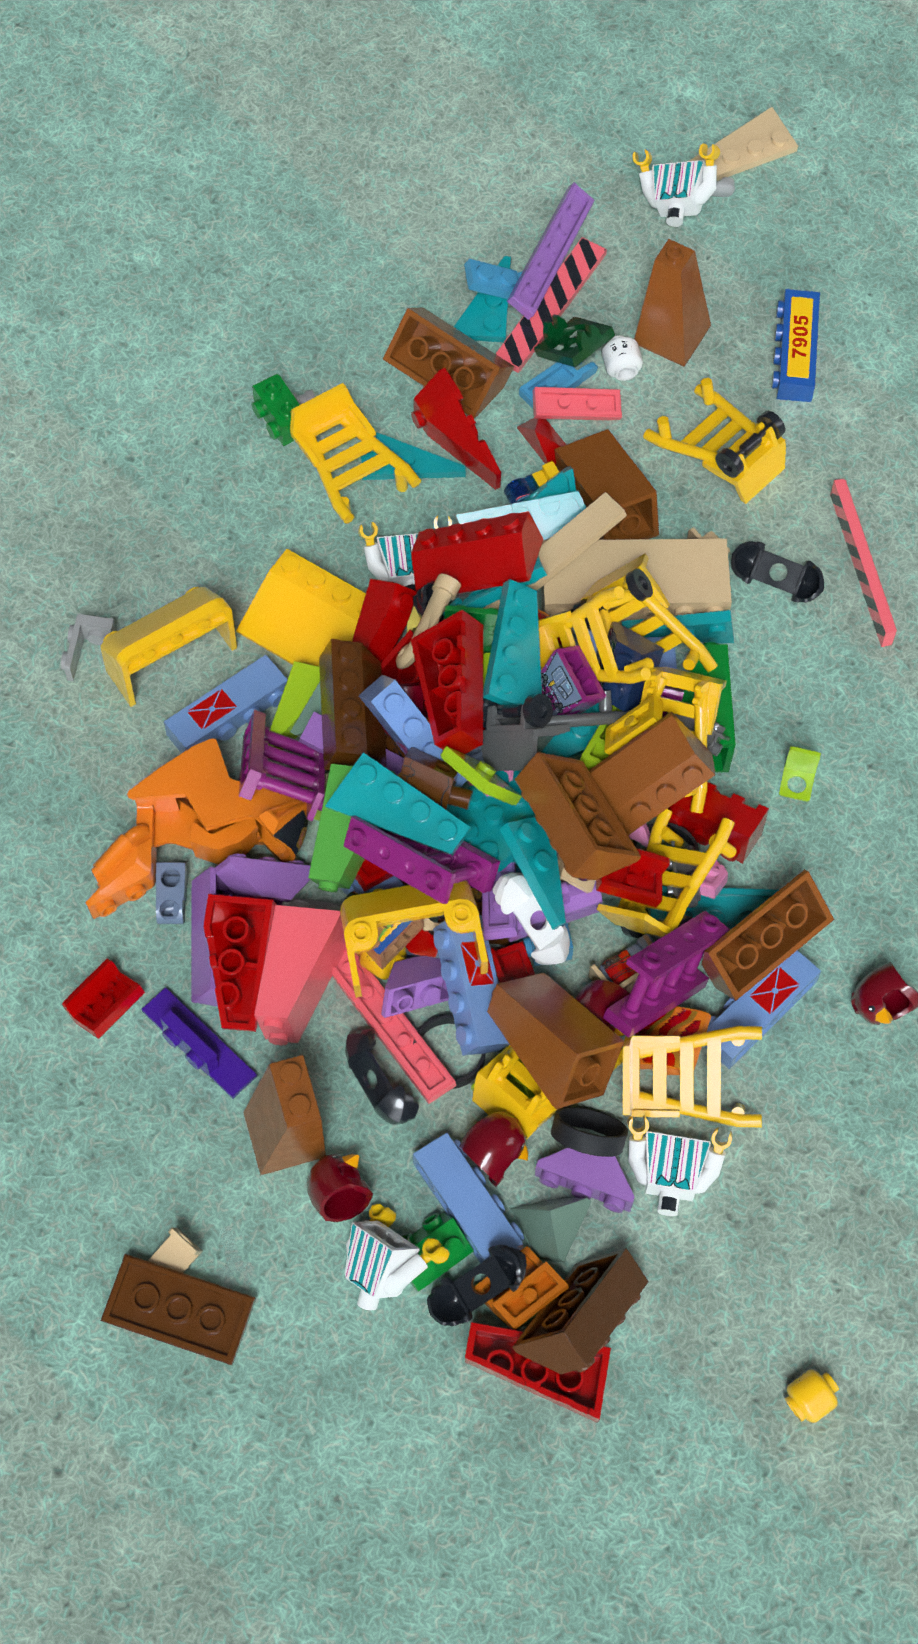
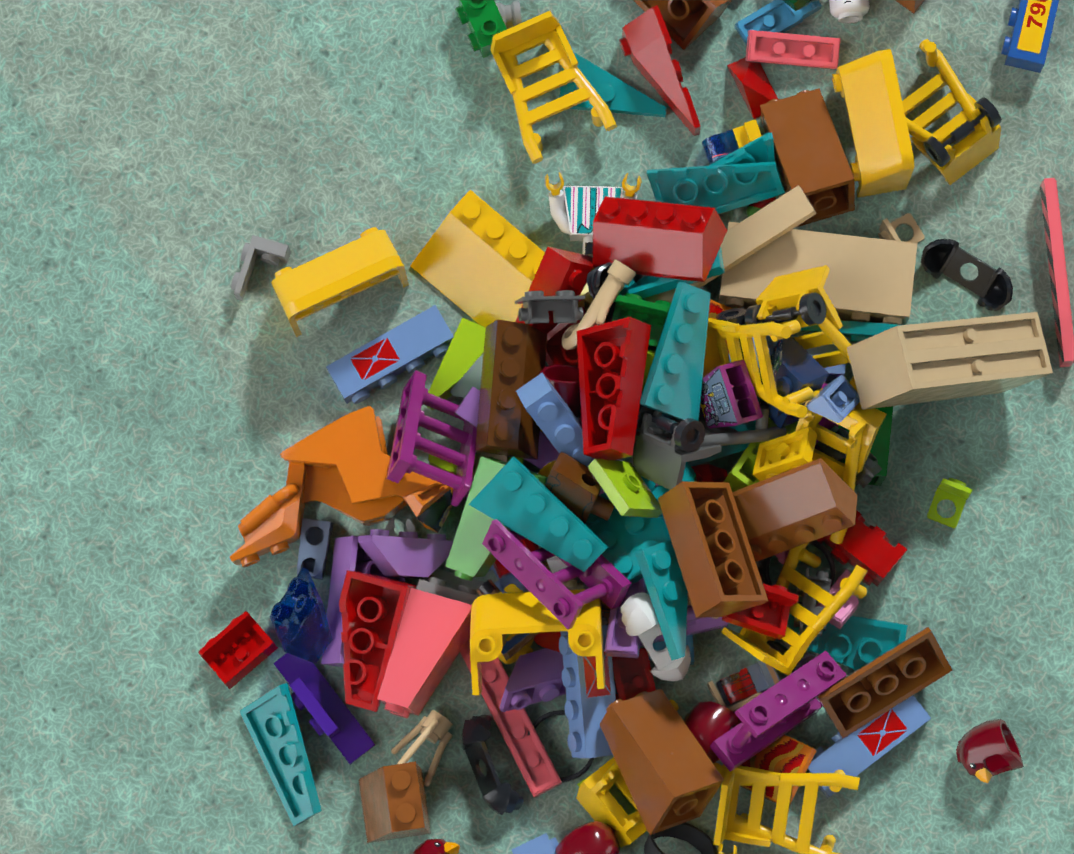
camera: 15 degrees right, 15 degrees up
none -> teal wing [240,683,322,826]
none -> clear blue slope [270,568,333,664]
none -> tan plant [391,710,453,787]
none -> dark grey hinge [515,290,585,324]
none -> medium blue slope [806,375,860,423]
none -> yellow windscreen [832,49,914,198]
none -> tan brick [847,312,1053,410]

